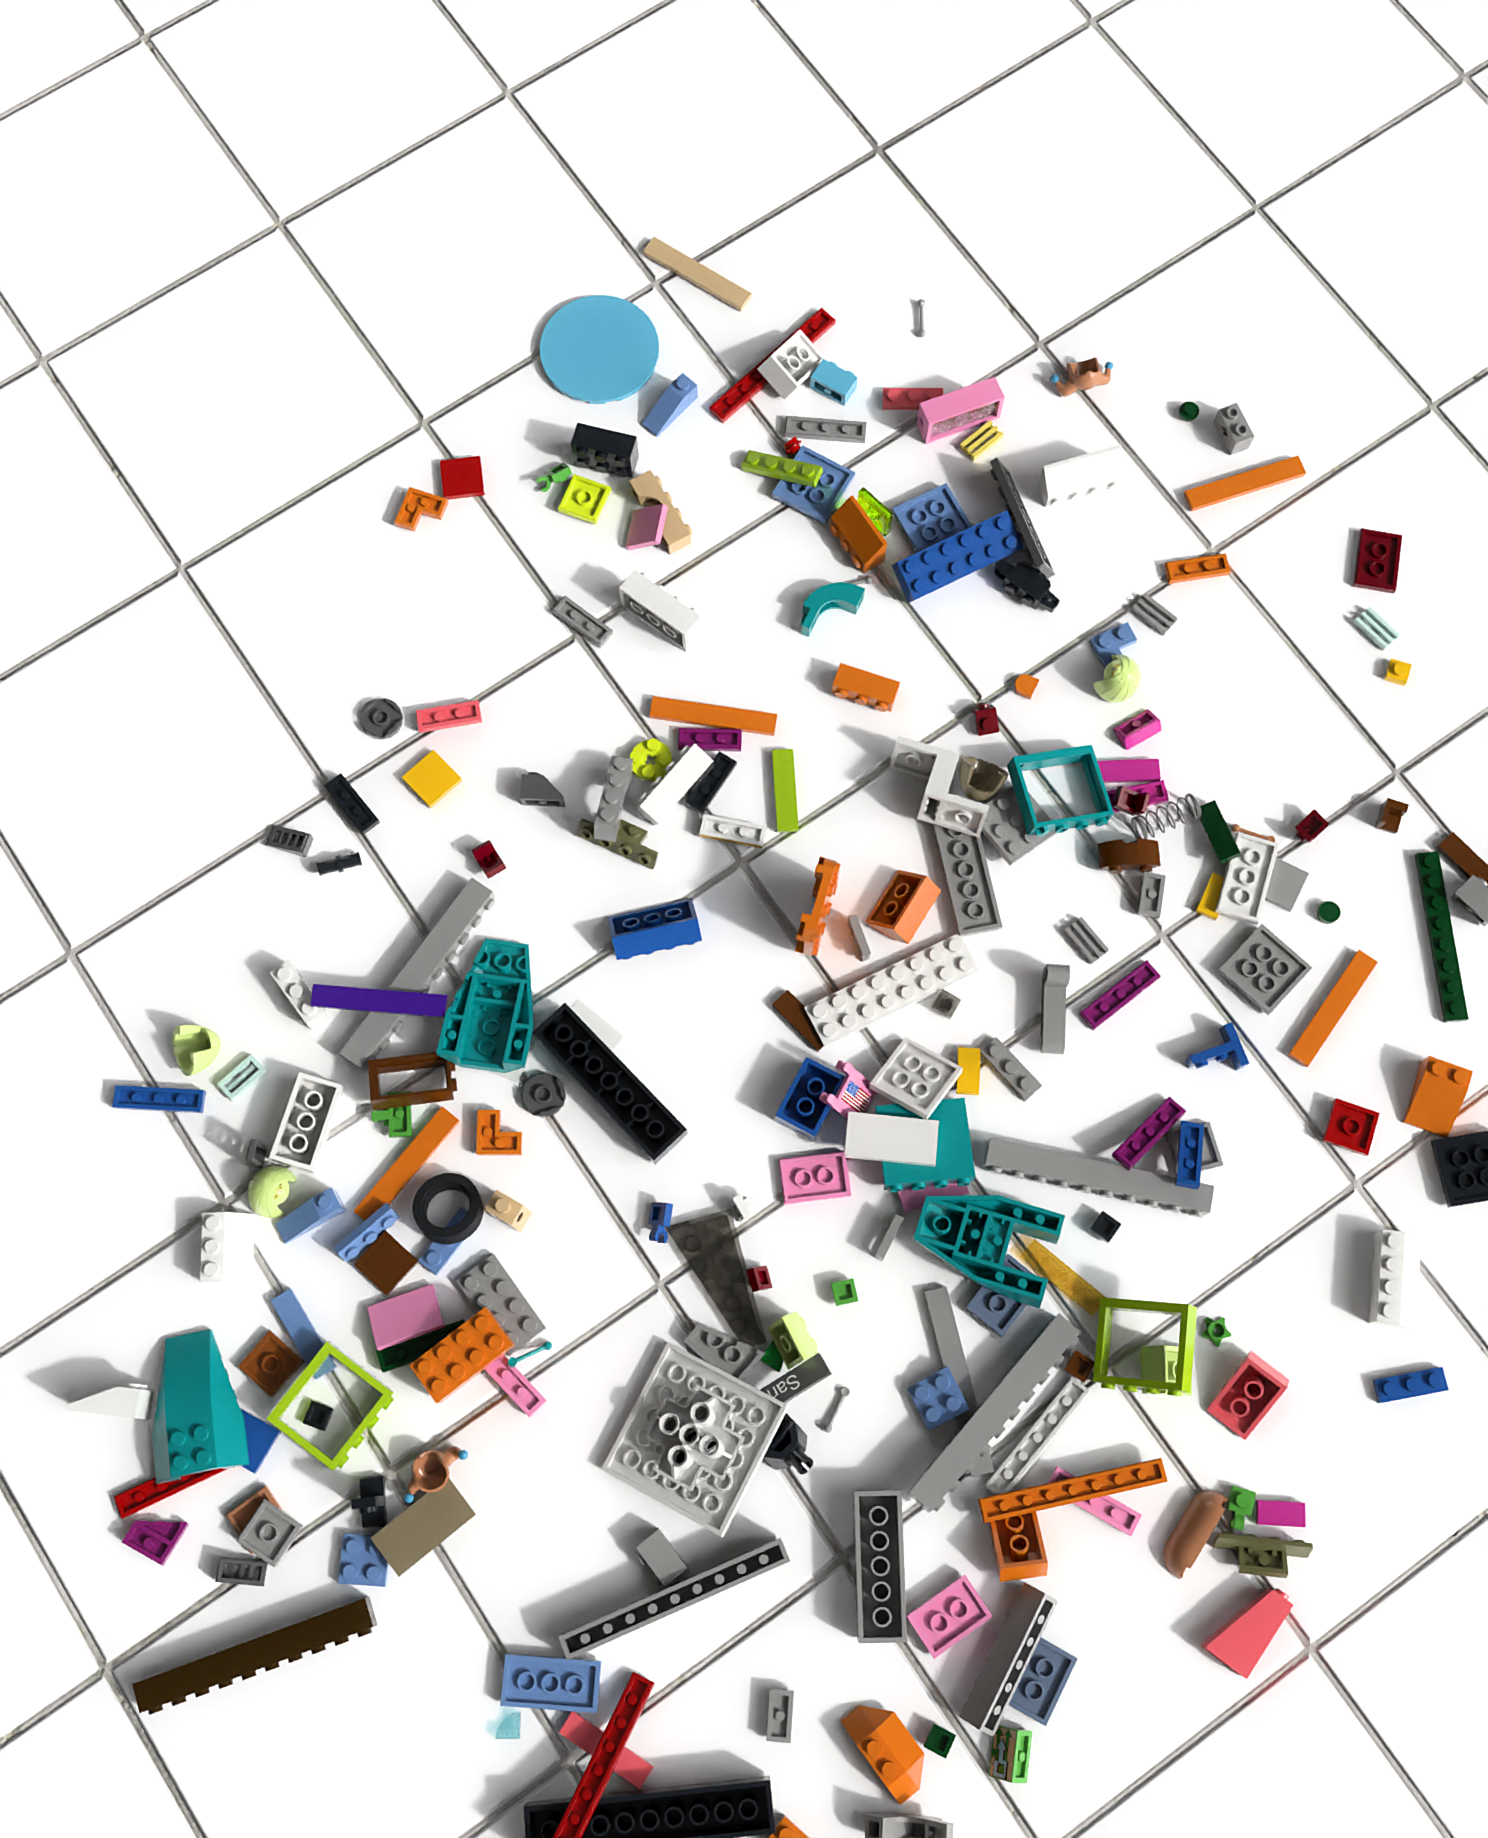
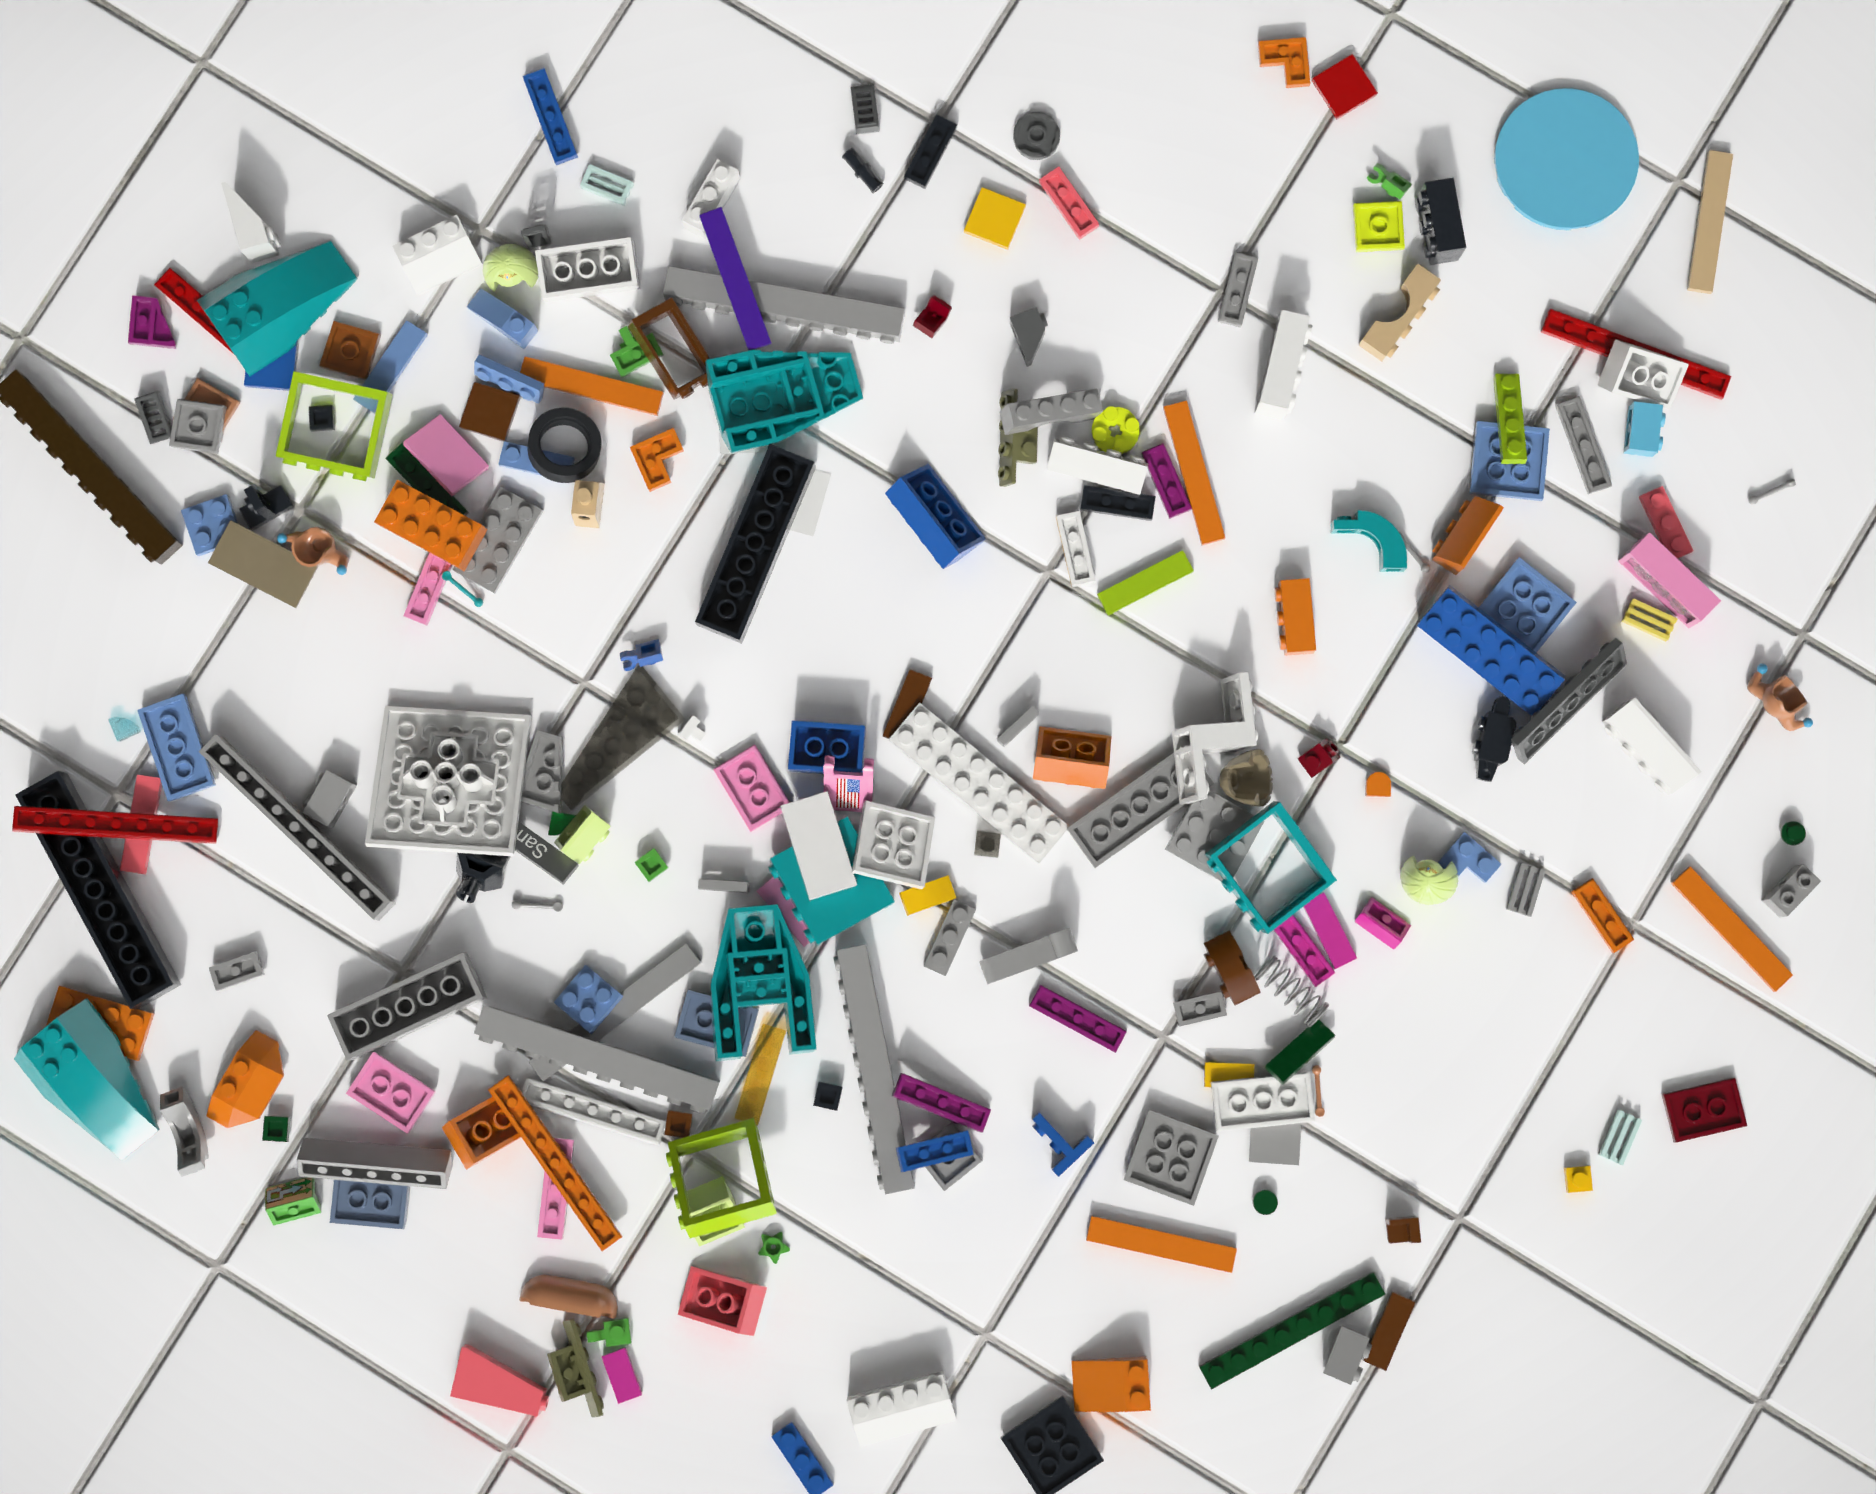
camera: 70 degrees right, 10 degrees up
yellowish green hair [172,1025,221,1076] -> none
dark grey tile [521,1073,566,1118] -> none
bright pink tile [625,504,668,550] -> none
medium blue slope [642,373,698,437] -> none
dark red plate [746,1266,773,1292] -> none
red plate [783,437,802,455] -> none
orange plate [795,856,841,956] -> none
clear neon green tile [857,487,893,537] -> none
light grey tile [1064,917,1109,965] -> none
dark red bracket [1112,785,1150,816] -> none
dark red bracket [1294,809,1330,842] -> none
red plate [1322,1098,1380,1156] -> none

